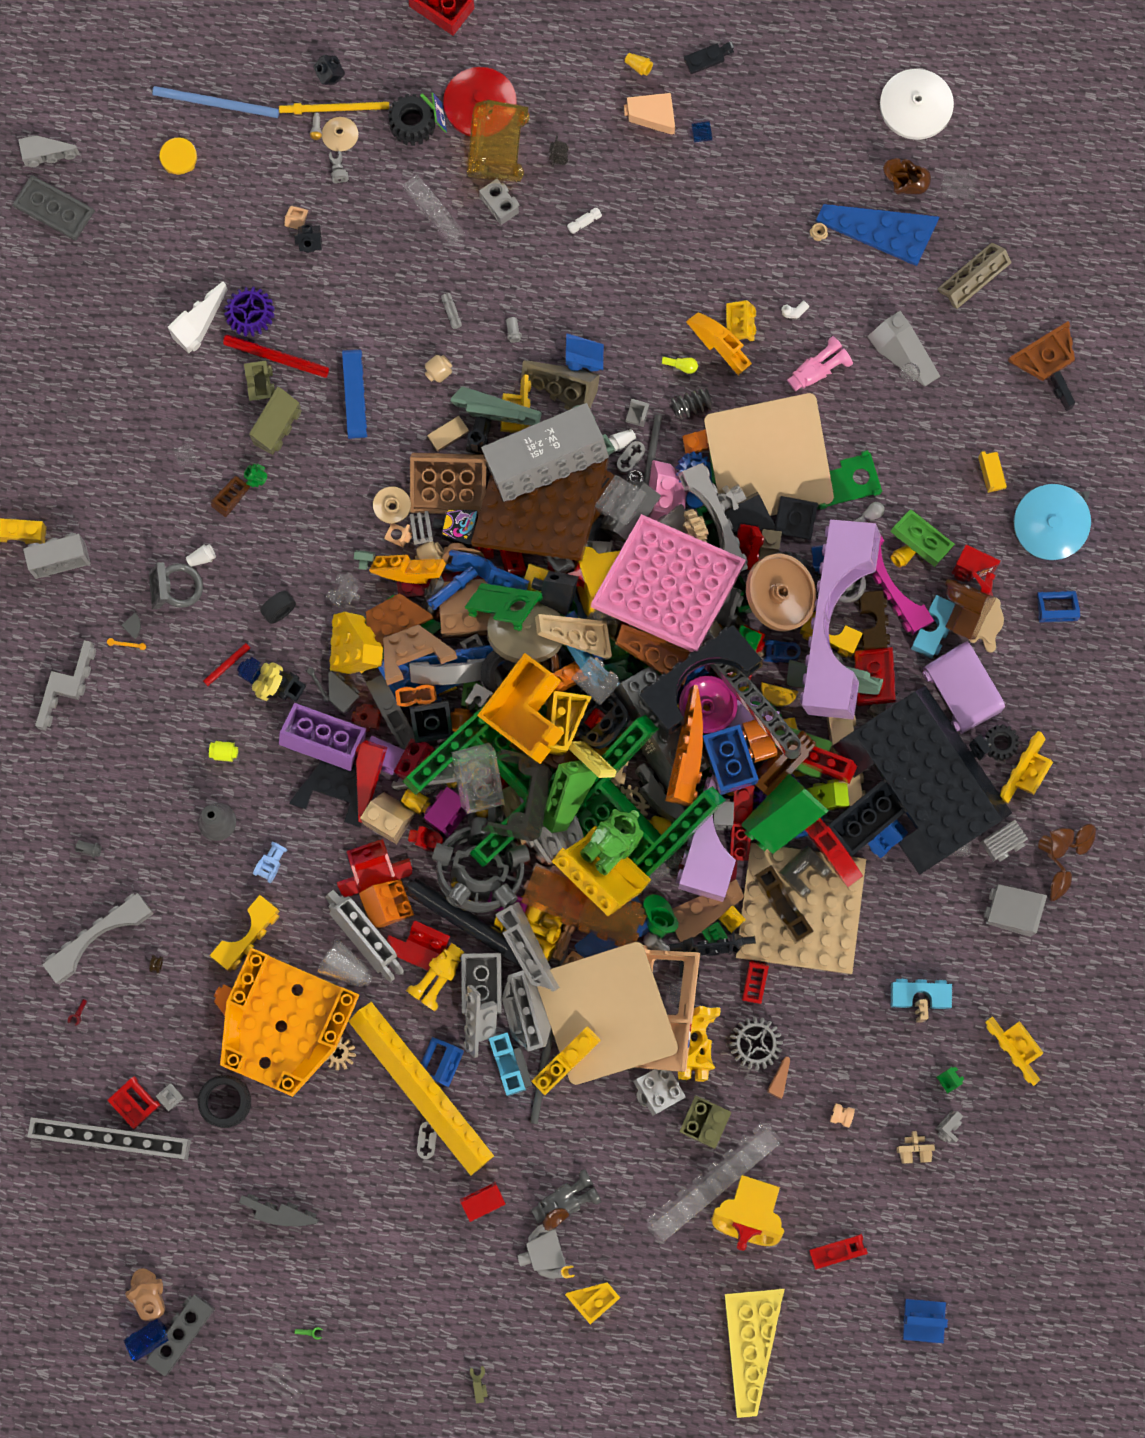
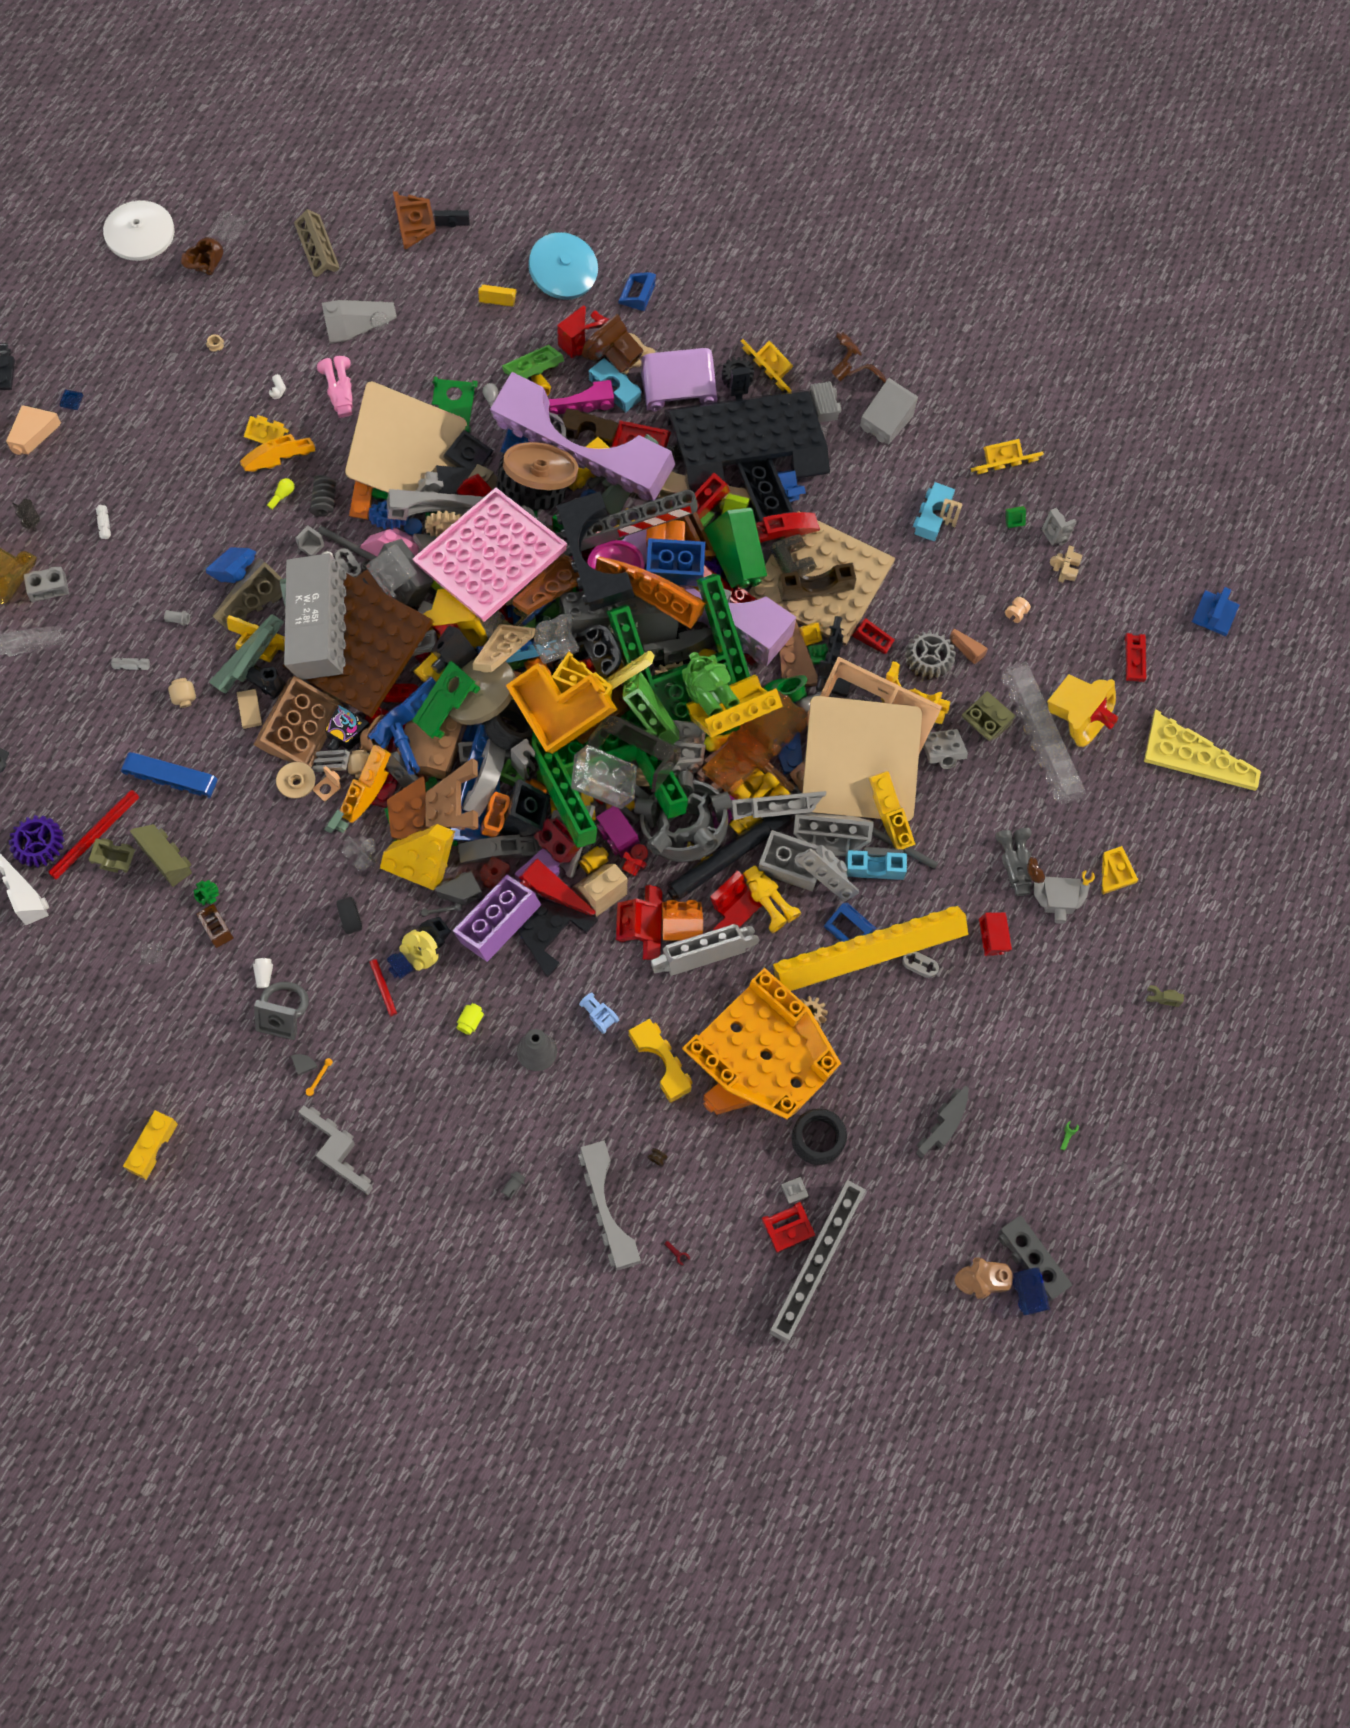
camera: 75 degrees left, 10 degrees down
light grey brick [23,533,91,579] -> none
clear cone [316,938,373,988] -> none
blue wing [816,204,940,266] -> none

